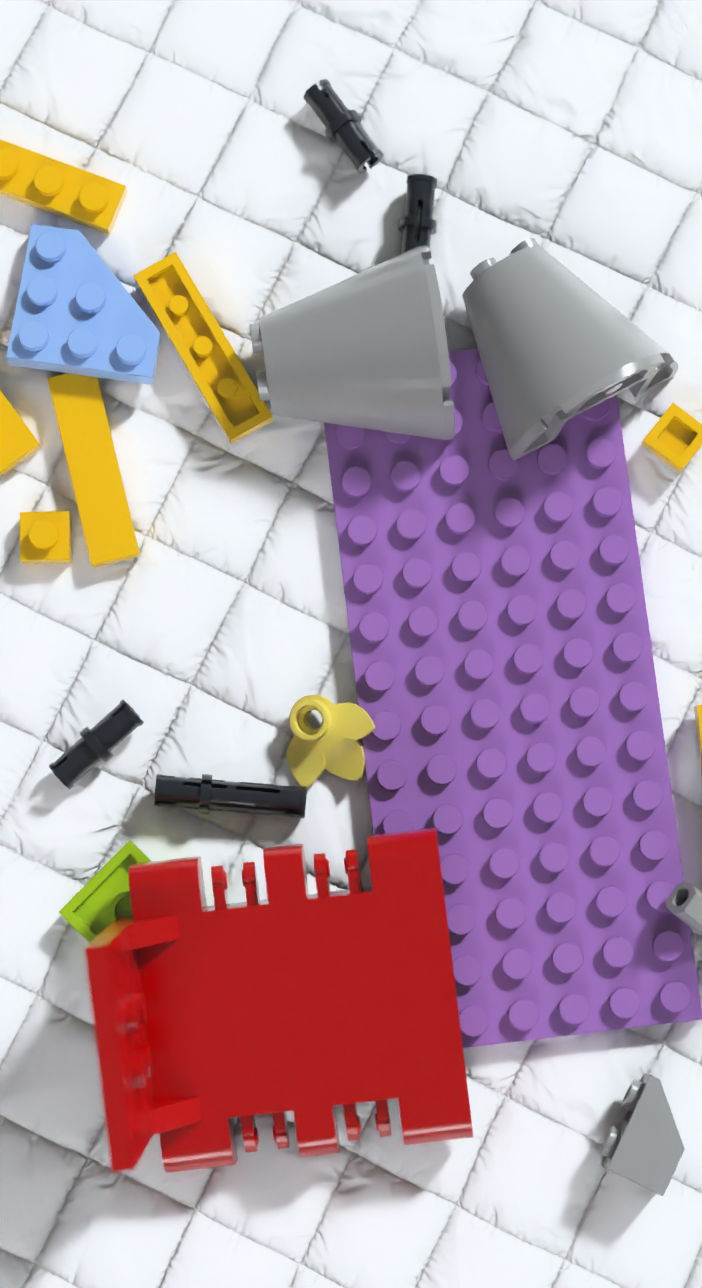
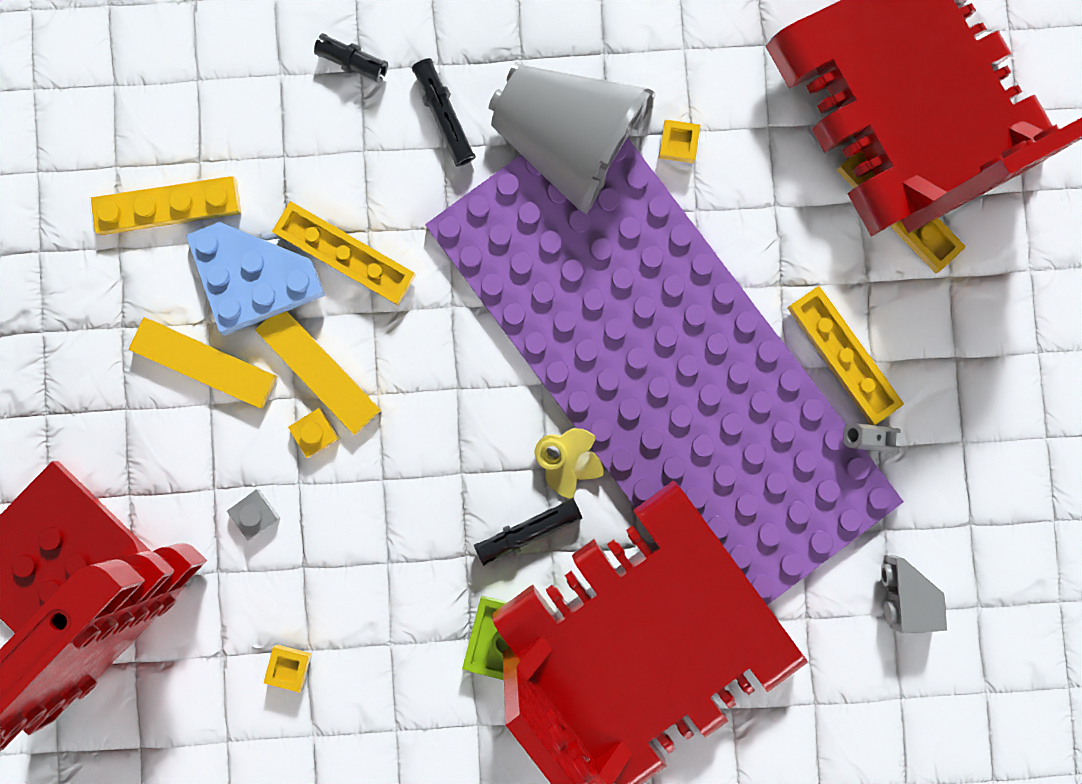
camera: 30 degrees left, 5 degrees up
black pin [48,699,145,789] -> none
light grey cone [249,245,455,440] -> none

